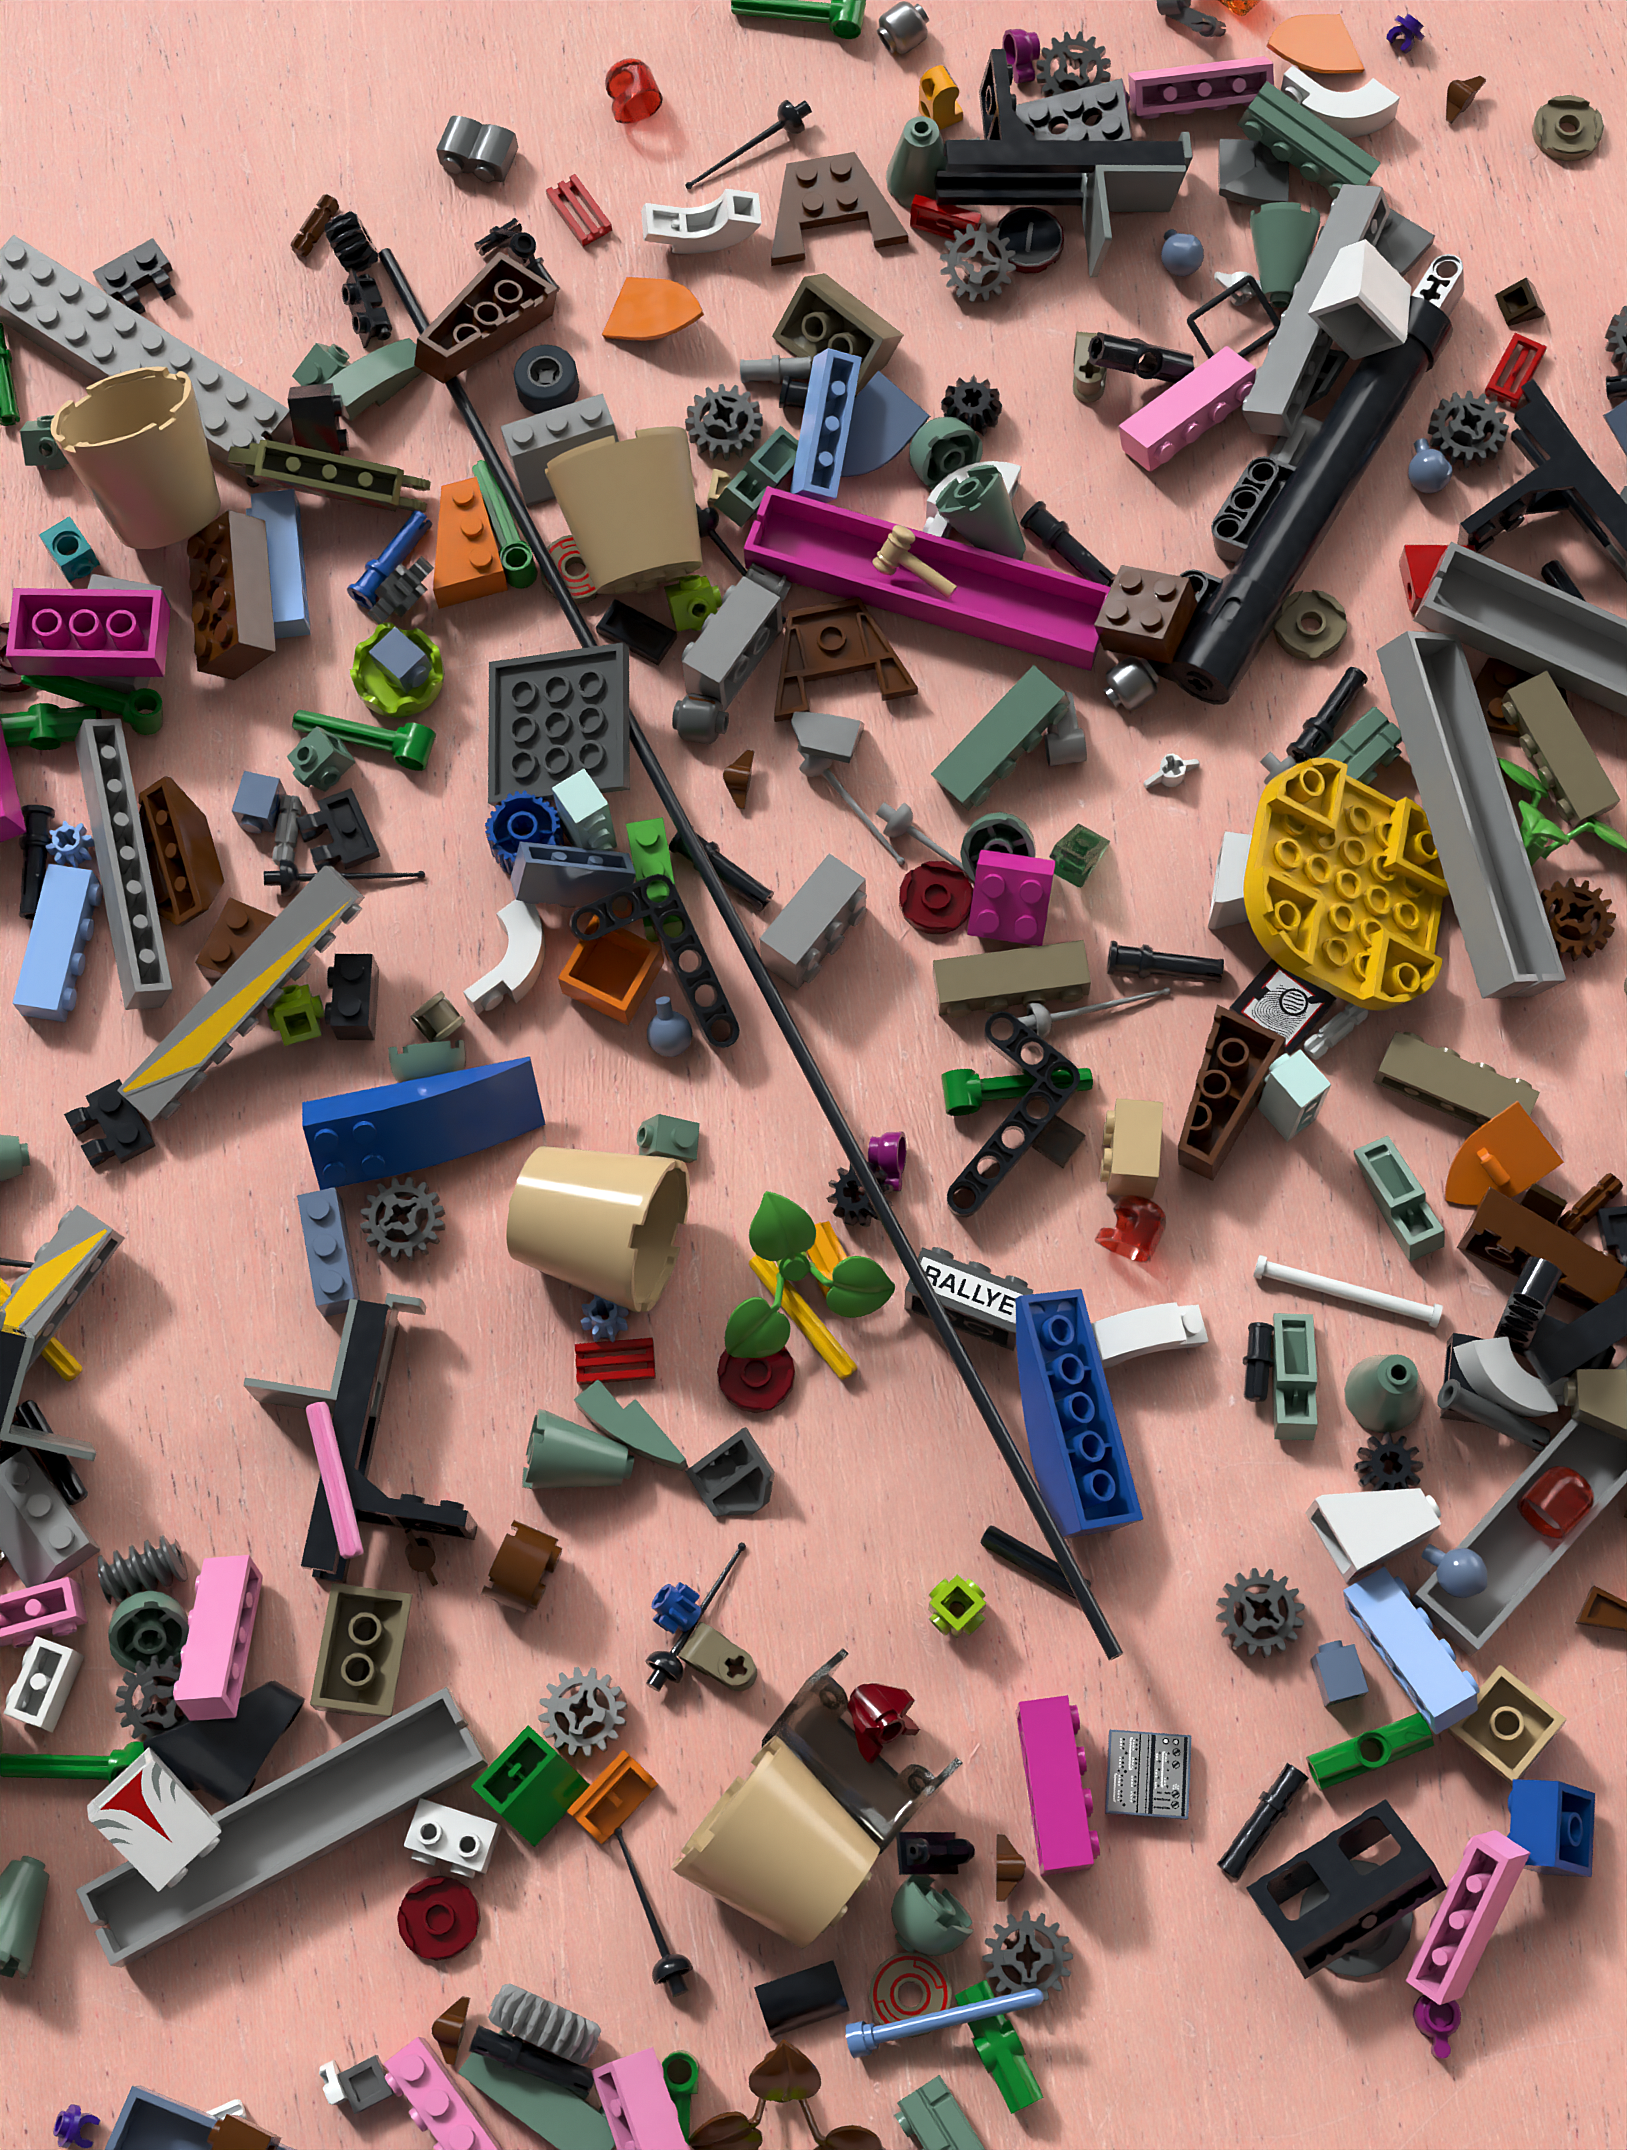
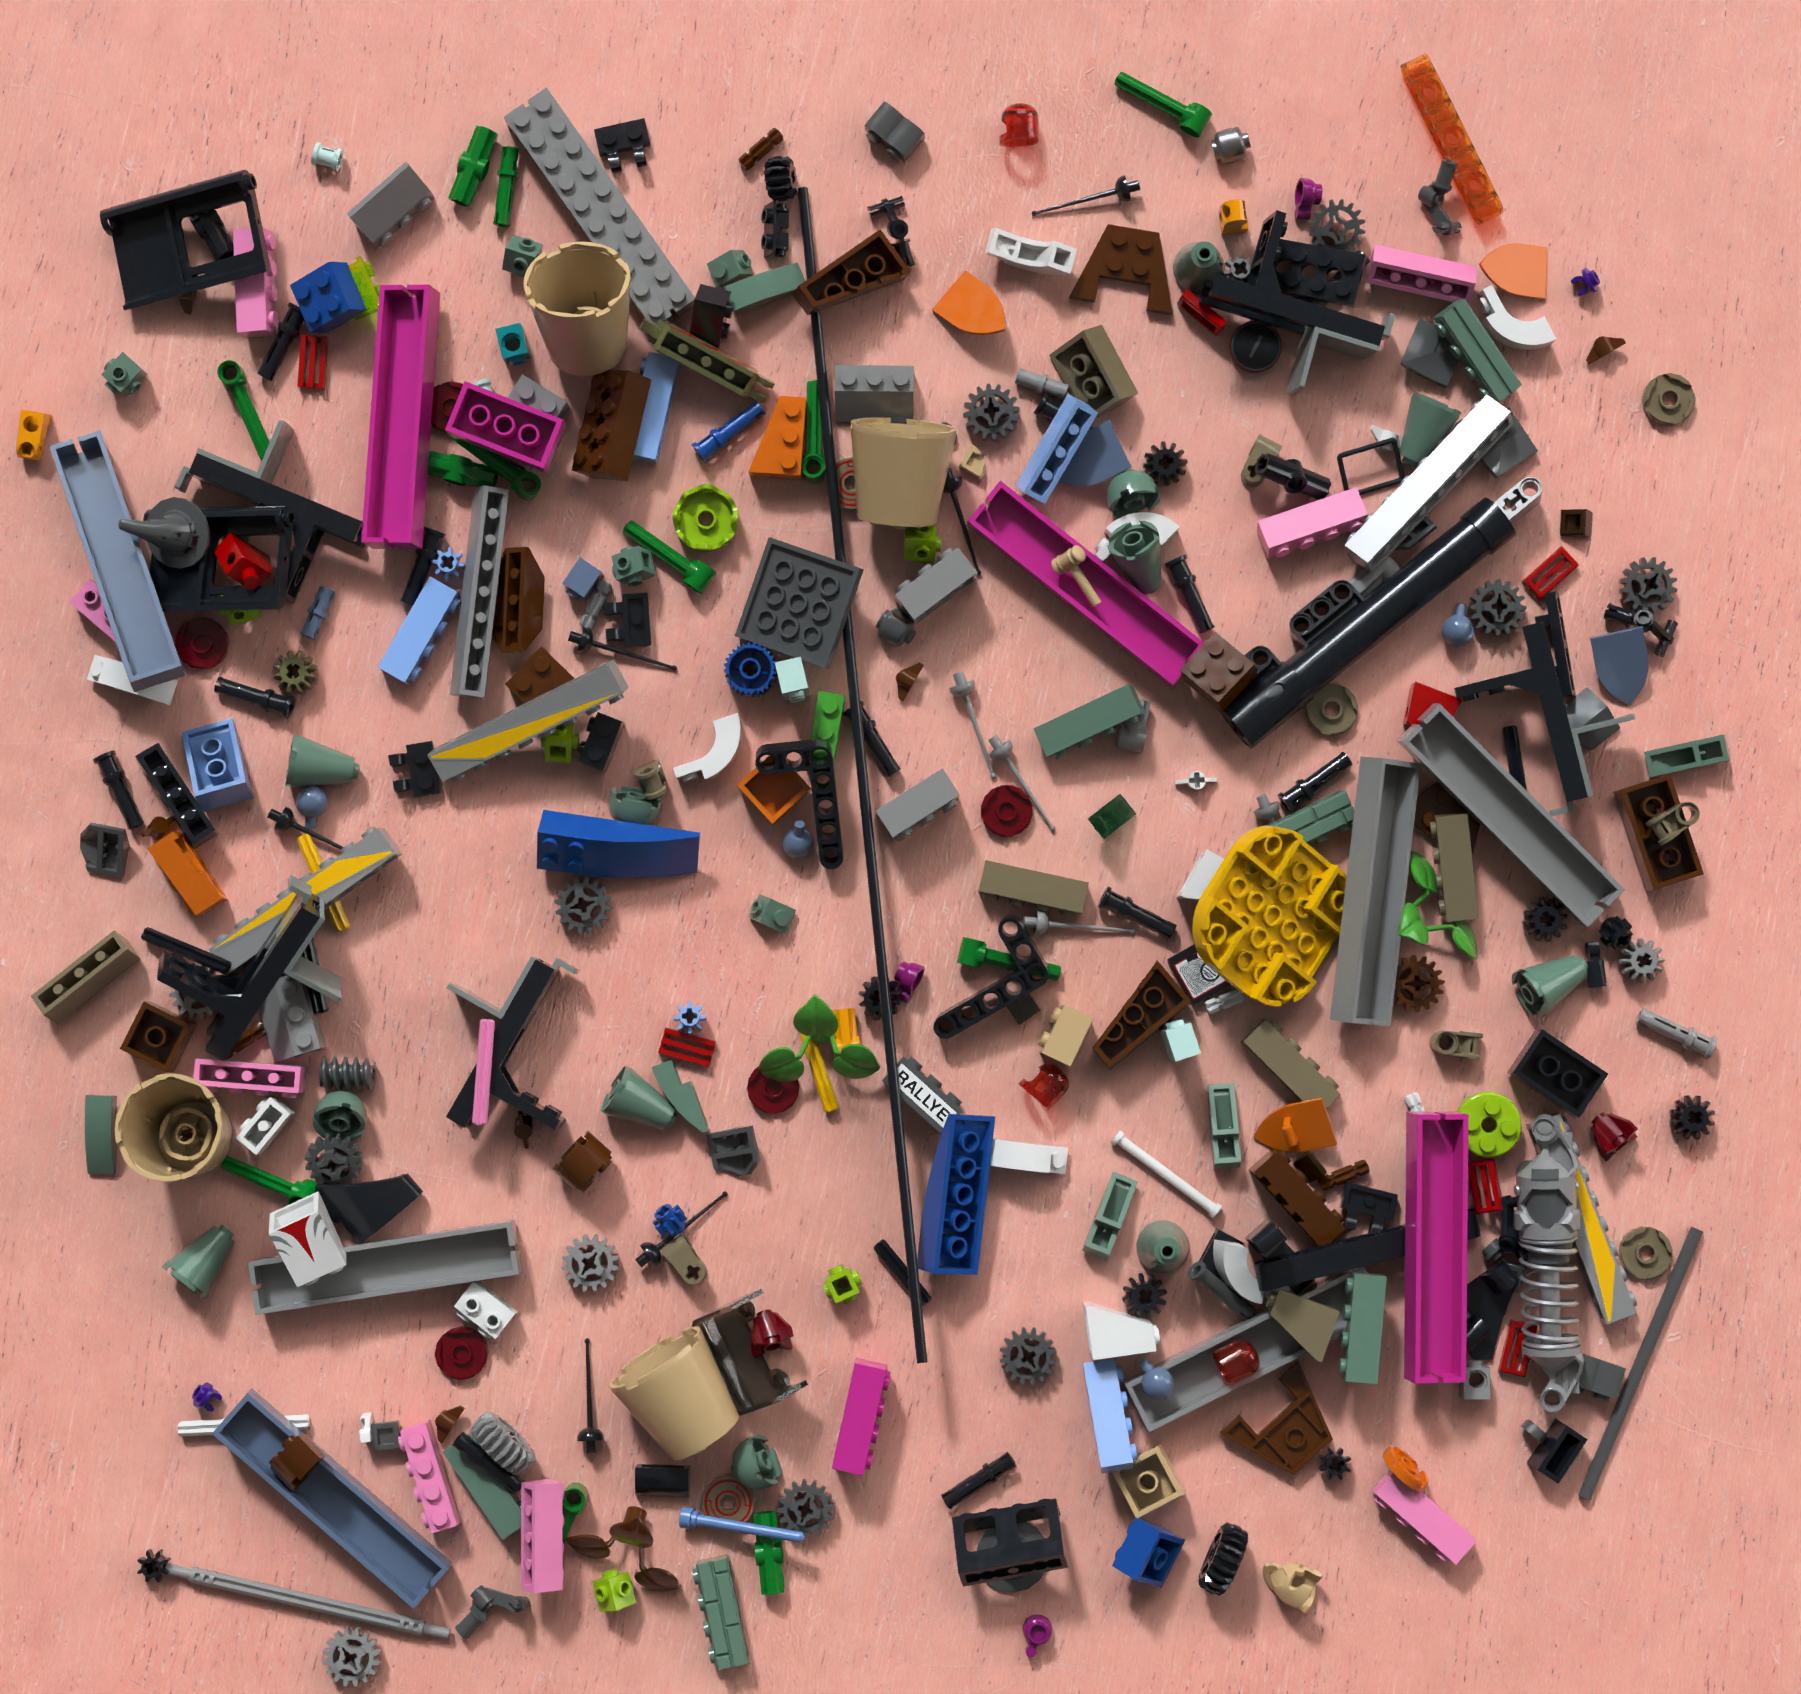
camera: 20 degrees right, 15 degrees up
bright pink brick [173,1555,263,1721] -> none
sand blue brick [297,1187,360,1317] -> none
dark tan slope [310,1583,413,1717] -> none
dark grey gear [367,556,434,625] -> none
sand blue brick [369,627,432,694] -> none
green slope [471,1725,590,1847] -> none
tan cone [506,1146,690,1313] -> none
sand blue brick [510,842,636,911] -> none
black wheel [513,344,580,415] -> none
tile [546,174,612,247] -> none
orange hinge [567,1749,659,1845] -> none
black tile [596,599,677,666] -> none
sand green slope [713,426,799,528] -> none
light grey pin [745,562,792,602] -> none
reddish brown wing [774,597,918,722] -> none
slope [791,711,865,763] -> none
black hinge [896,1832,975,1875] -> none
light grey gear [939,223,1016,302] -> none
sand green cylinder [960,812,1036,881] -> none
dark pink brick [967,850,1056,946] -> none
reddish brown piece [996,1834,1026,1902] -> none
flat silver head [1104,656,1161,711] -> none
light grey tile [1105,1729,1191,1820] -> none
sand blue piece [1161,229,1204,277] -> none
black axle [1243,1322,1274,1402] -> none
green piece [1306,1712,1435,1791] -> none
white slope [1308,239,1411,360] -> none
sand blue brick [1310,1640,1369,1707] -> none
bright pink brick [1406,1830,1530,2005] -> none

